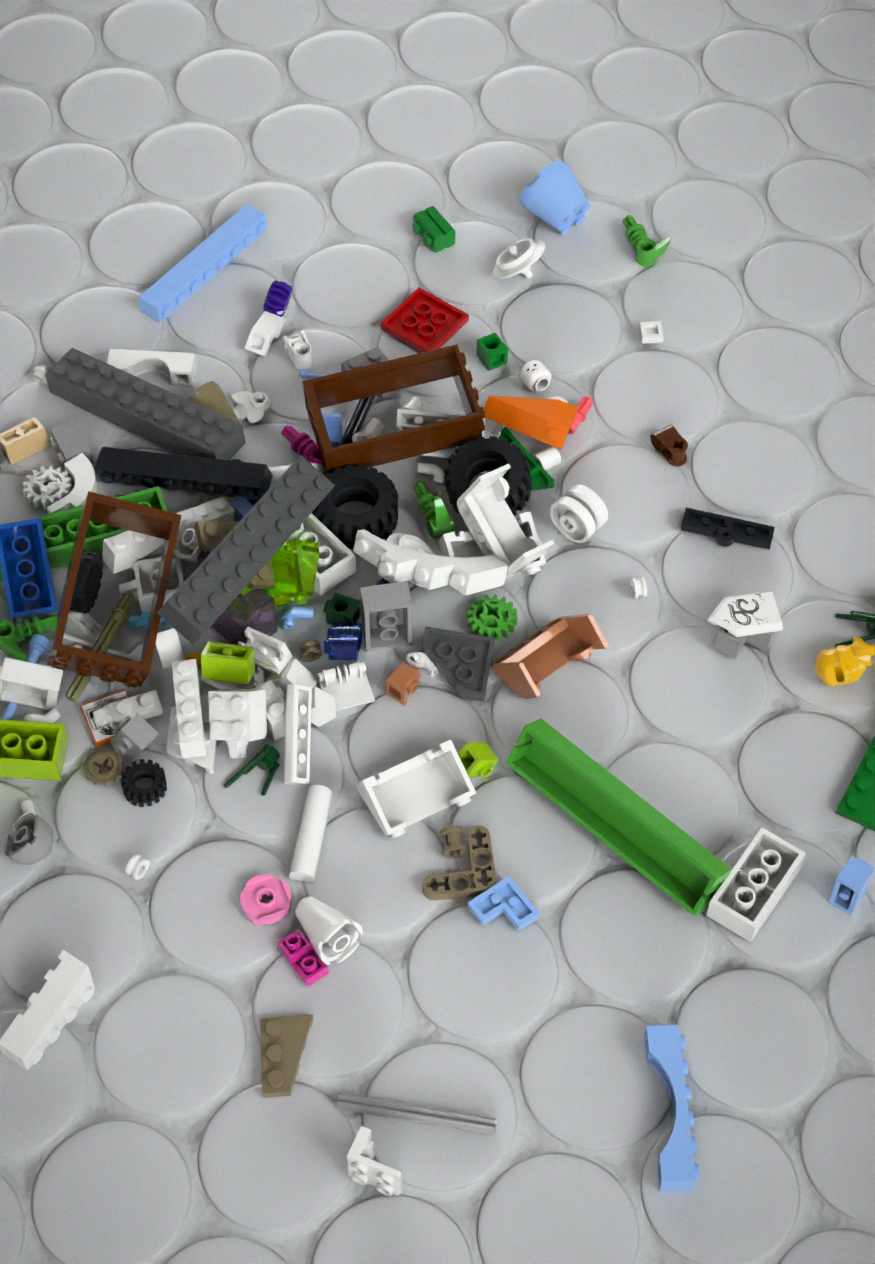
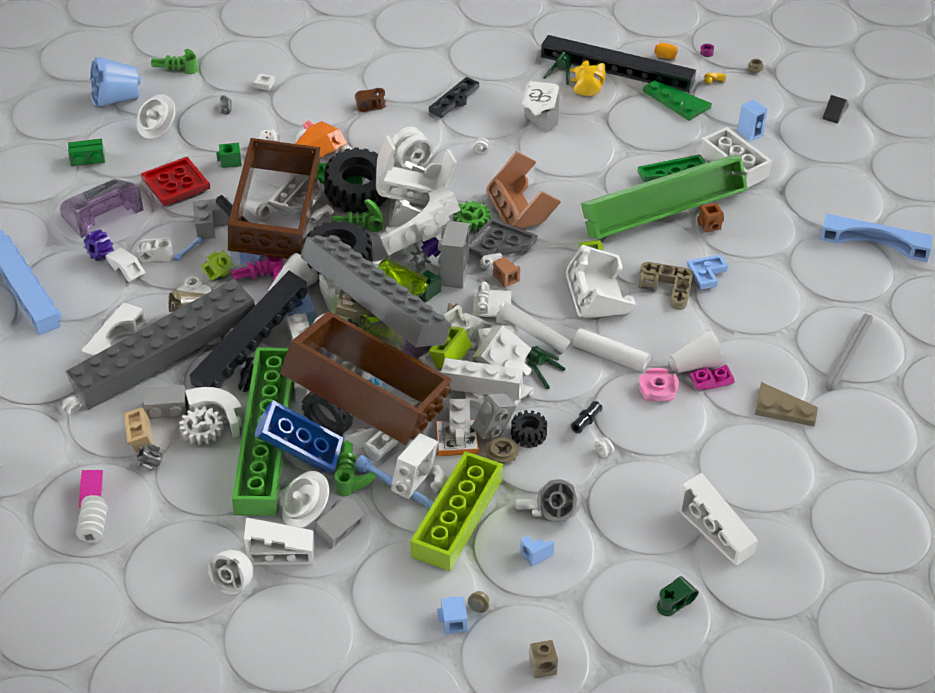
camera: 70 degrees left, 10 degrees down
clear blue brick [324,623,362,661] -> none
white bracket [347,1126,401,1196] -> none
none -> clear purple windscreen [60,179,144,238]
none -> lime brick [201,250,234,280]
none -> dark grey arm [220,95,232,114]
none -> black pin [571,401,603,434]
none -> green wing [637,154,706,182]
none -> dark orange brick [697,202,724,233]

